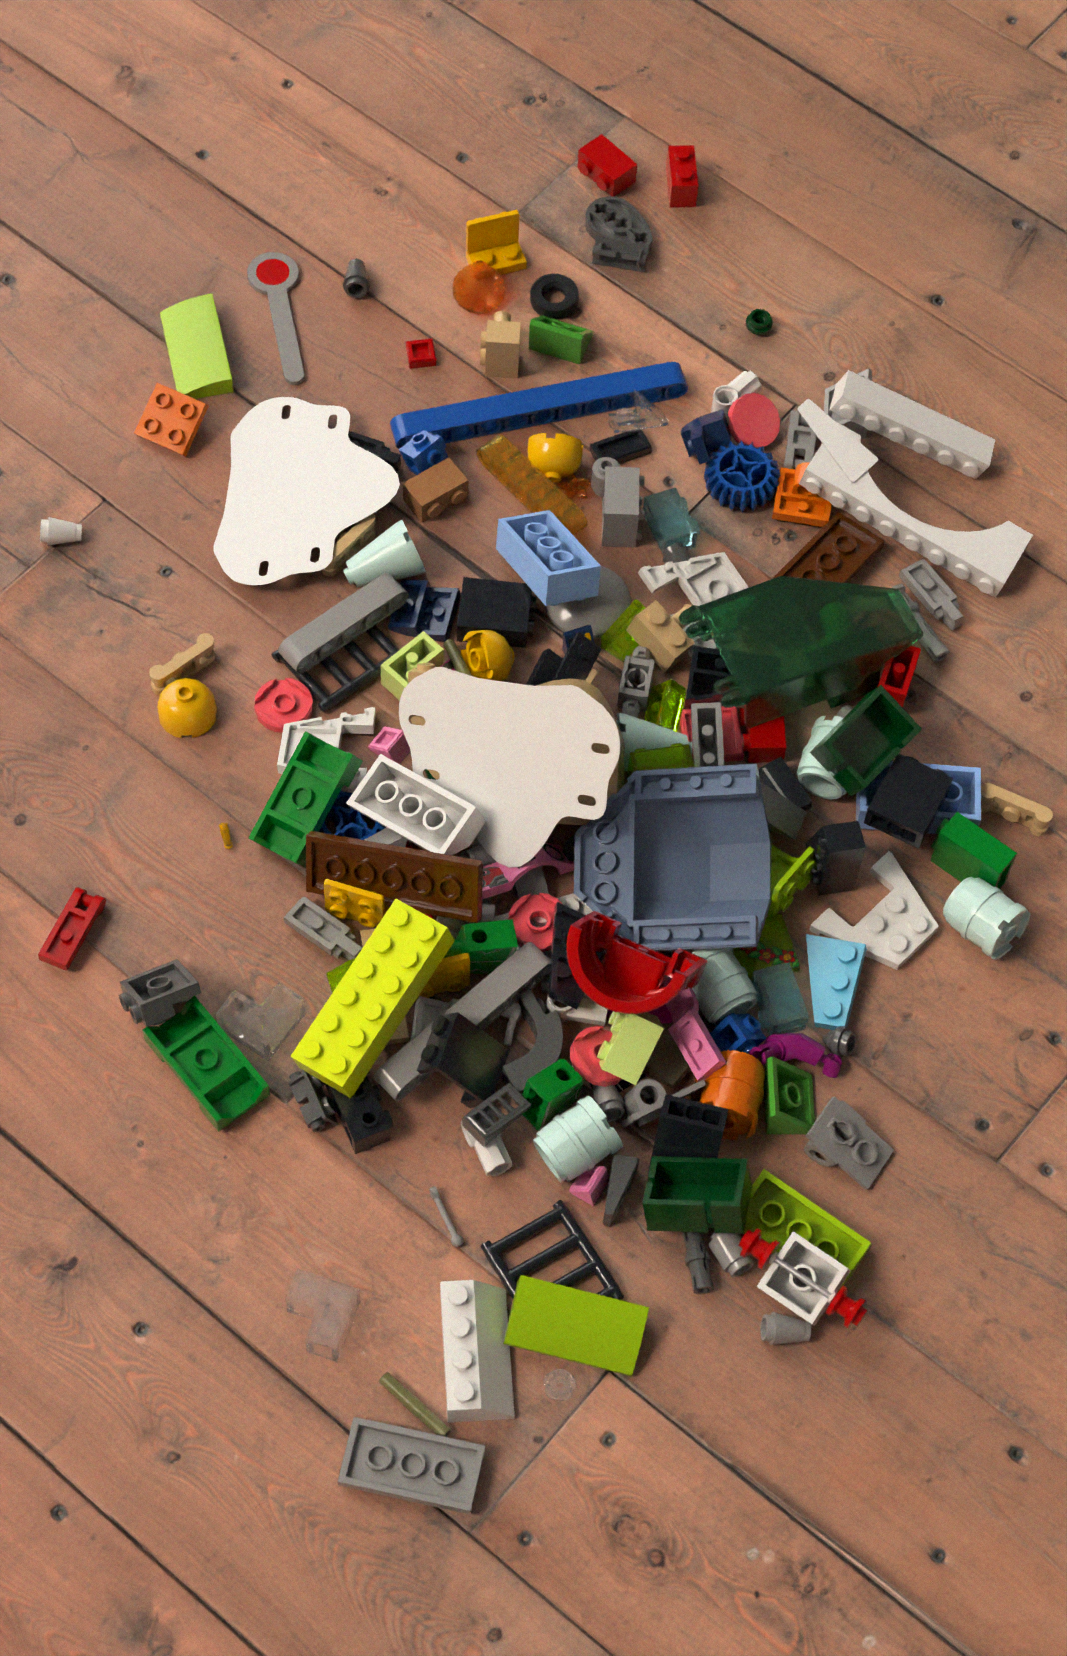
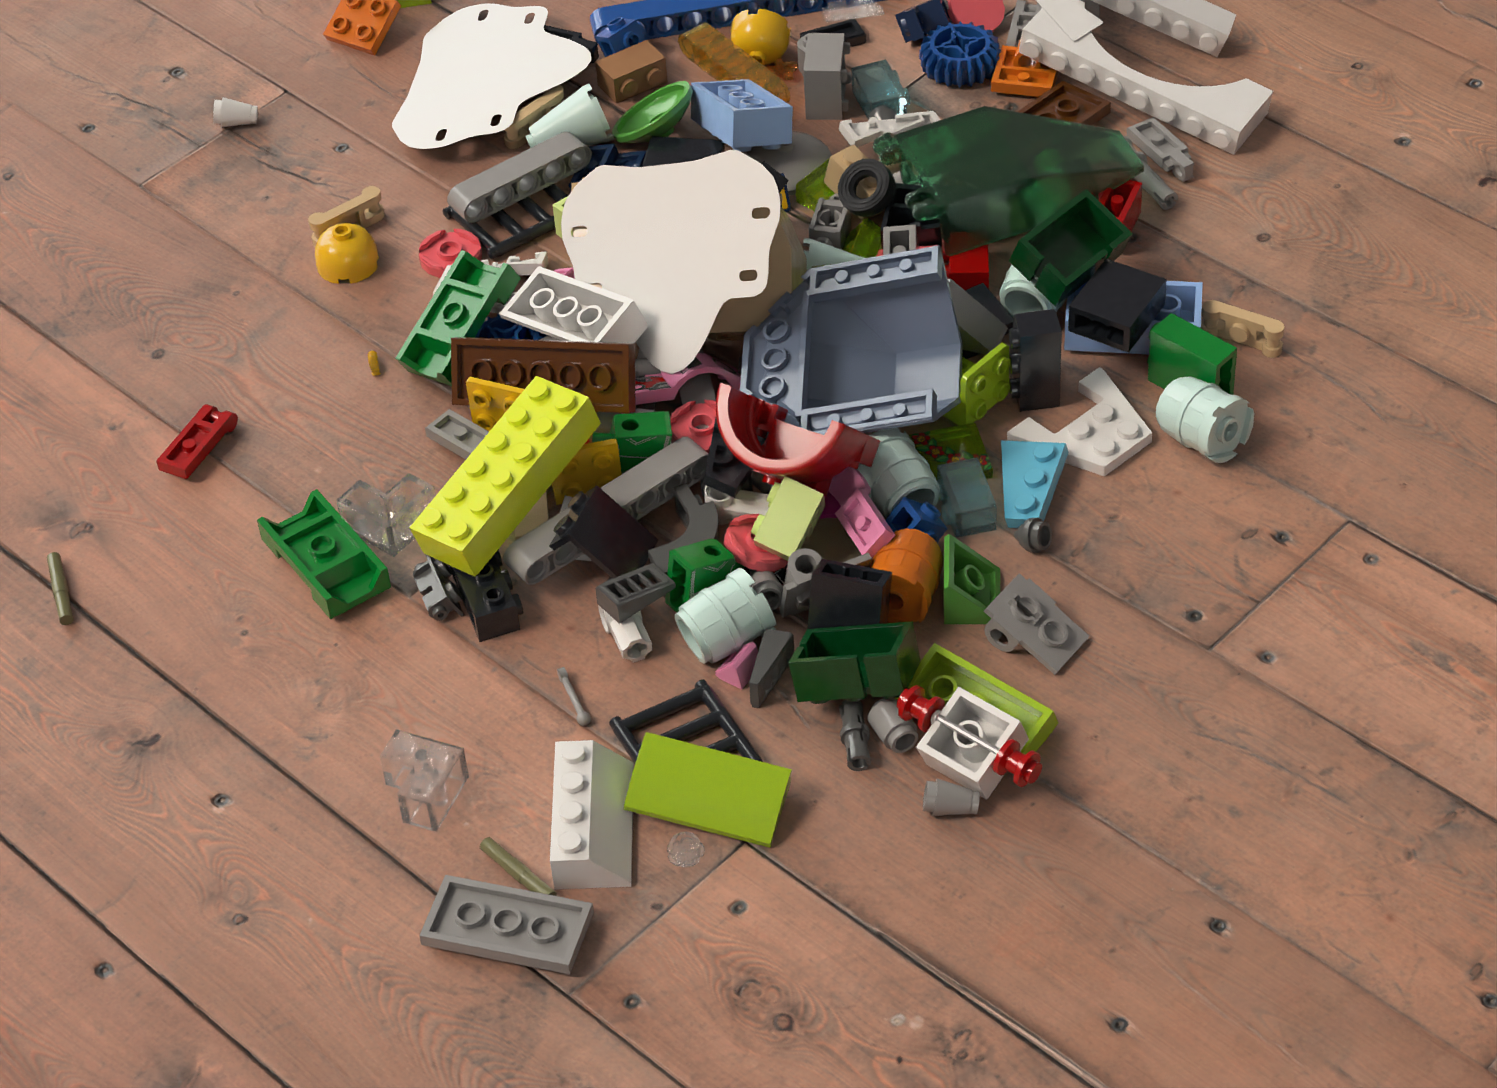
camera: 10 degrees right, 15 degrees down
dark grey plate [119,959,201,1027] -> none
white hand [501,1002,522,1046] -> none
magenta arm [749,1033,842,1078] -> none
none -> bright green dish [612,81,693,144]
none -> black tyre [838,158,895,217]

